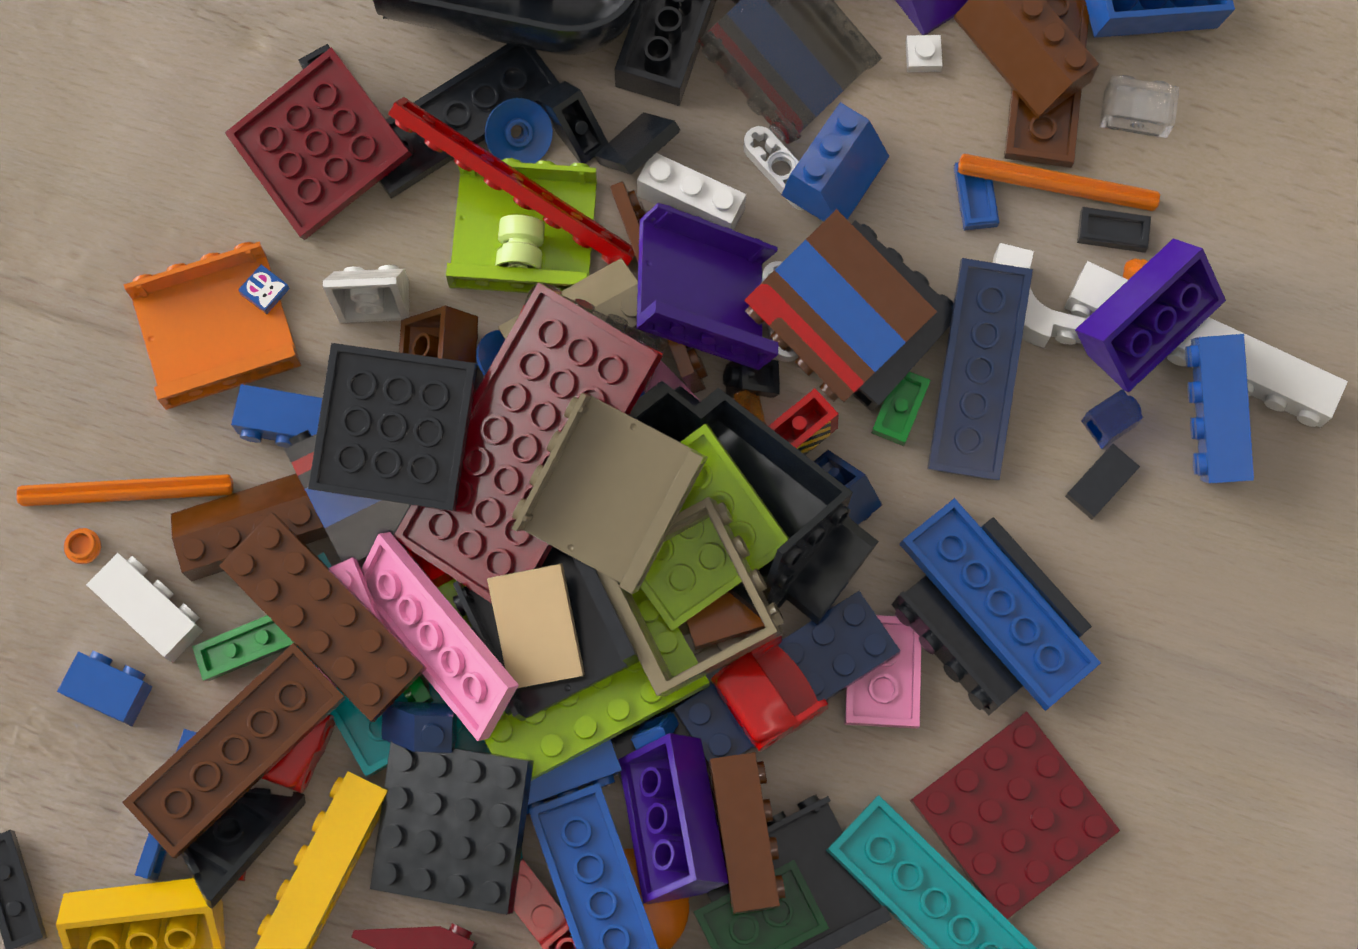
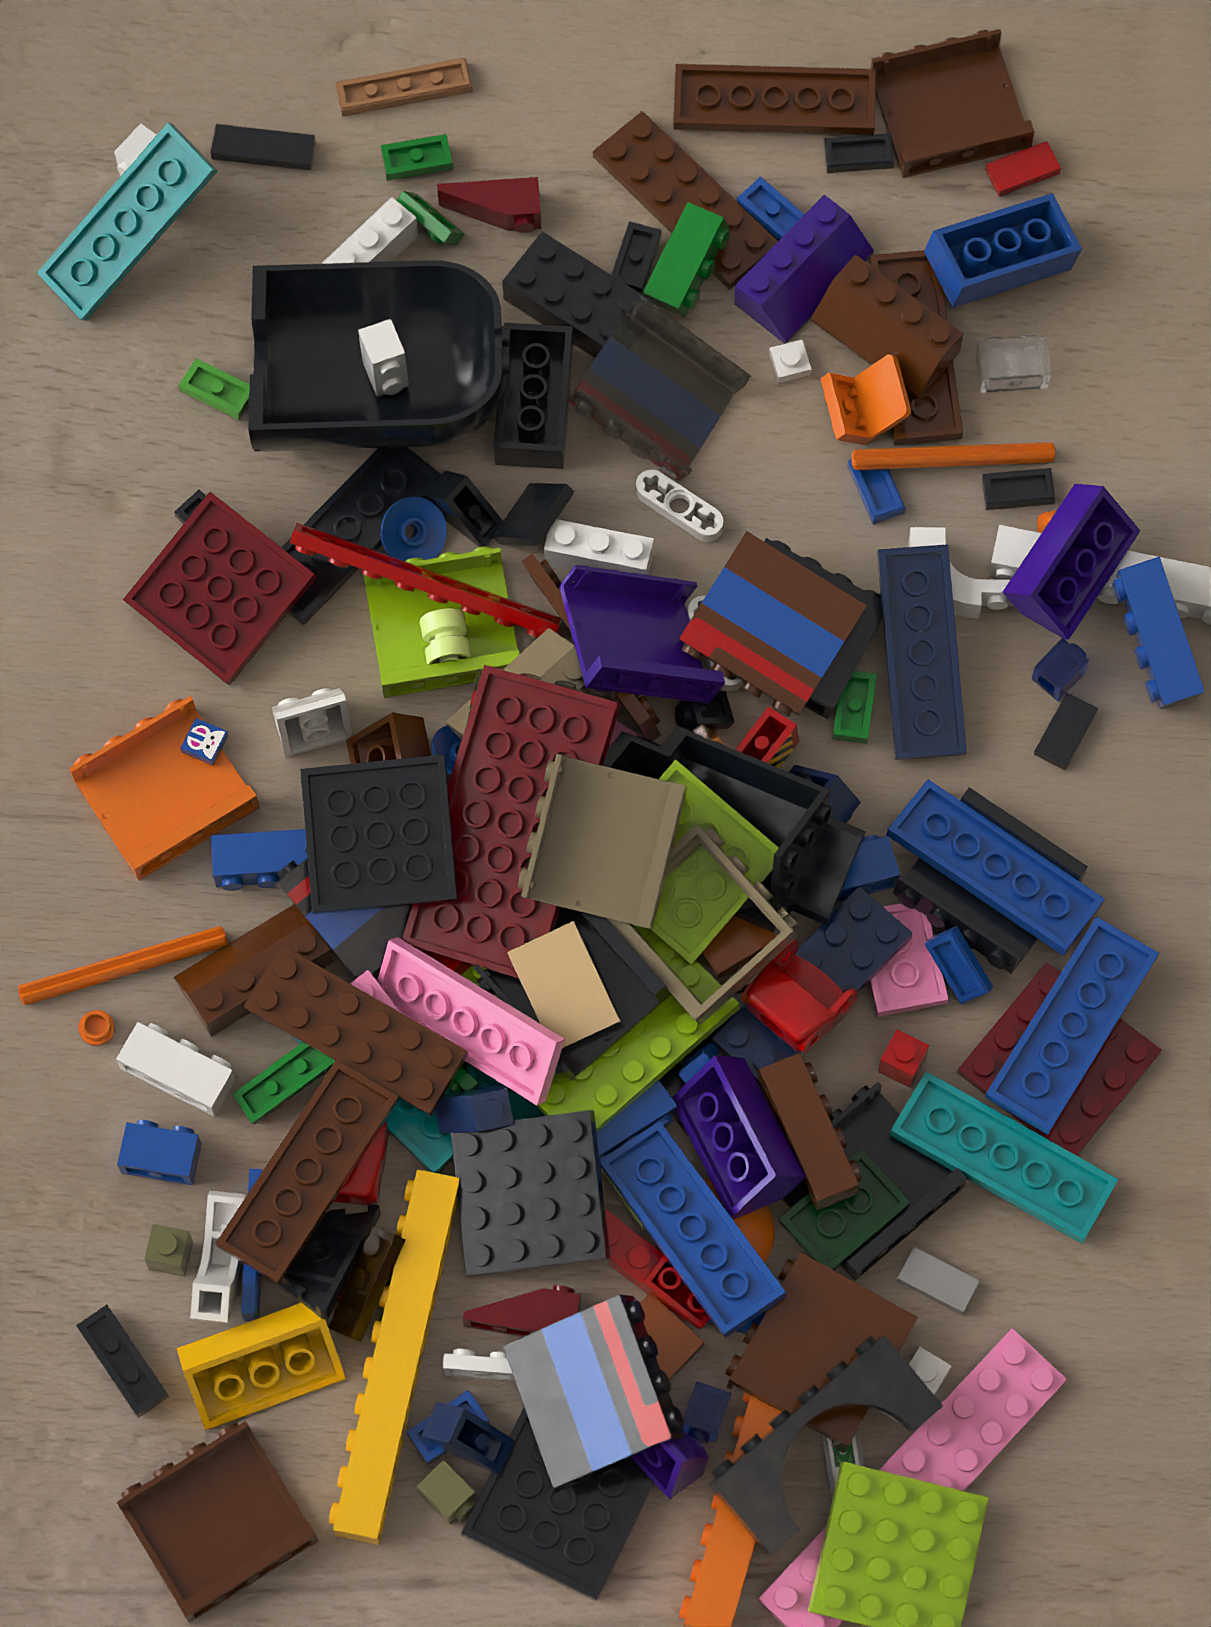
camera: 10 degrees left, 5 degrees down
blue slope [781,102,889,222] -> none
none -> olive brick [144,1224,193,1277]
none -> white arch [190,1191,246,1322]
none -> dark brown plate [329,1226,406,1342]
none -> orange bracket [821,355,911,445]
none -> blue slope [838,835,900,902]
none -> red brick [878,1029,929,1088]
none -> blue tile [924,926,994,1004]
none -> blue plate [985,916,1159,1135]

